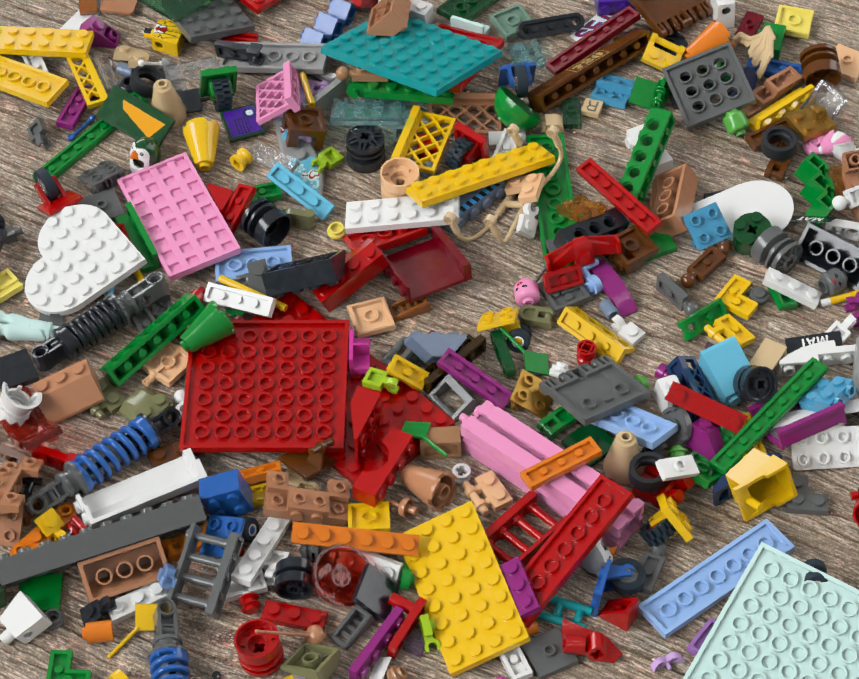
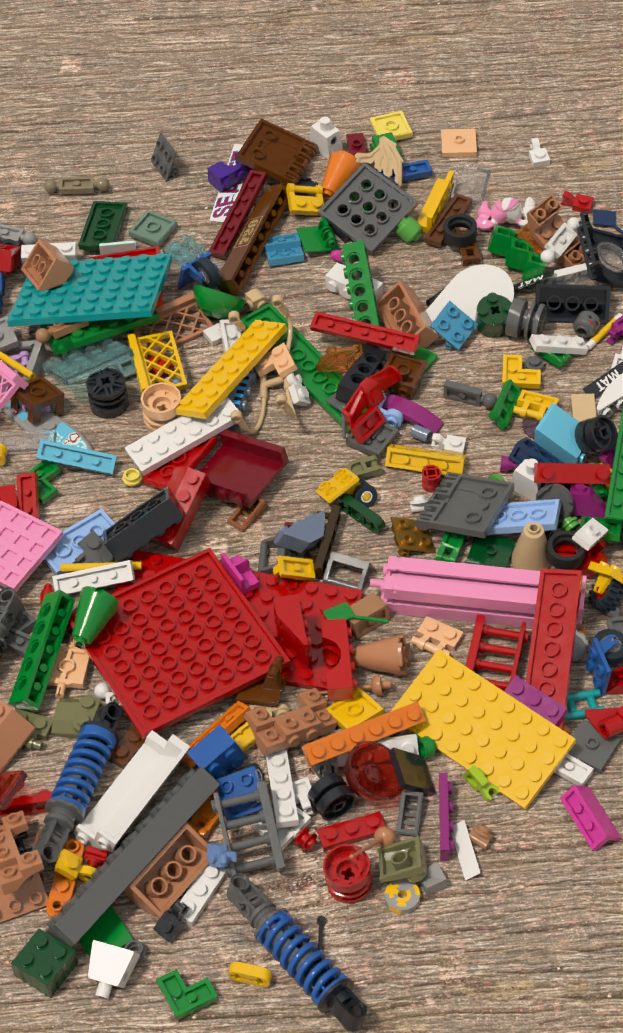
camera: 30 degrees left, 0 degrees up
orange brick [82,620,114,644] -> none
yellow piece [108,604,157,658] -> none
black wheel [240,198,292,247] -> none
olive plate [284,208,316,230] -> none
lime plate [311,146,344,173] -> none
light nougat plate [347,296,396,338] -> none
lime plate [362,367,400,394] -> none
red piece [387,592,427,660] -> none
tile [402,629,424,658] -> none
magenta plate [436,348,512,410] -> none
plate [445,122,490,170] -> none
white bush [452,463,471,484] -> none
green piece [498,326,549,376] -> none
bright pink head [514,278,540,307] -> none
black plate [516,12,585,40] -> none
orange plate [520,436,602,492] -> none
clear green plate [561,98,582,129] -> none
tan tile [581,98,603,119] -> none
reddish brown plate [681,240,732,288] -> none
nougat slope [741,66,803,119] -> none
pearl gold hinge [785,104,837,142] -> none
reddish brown wheel [799,43,842,91] -> none

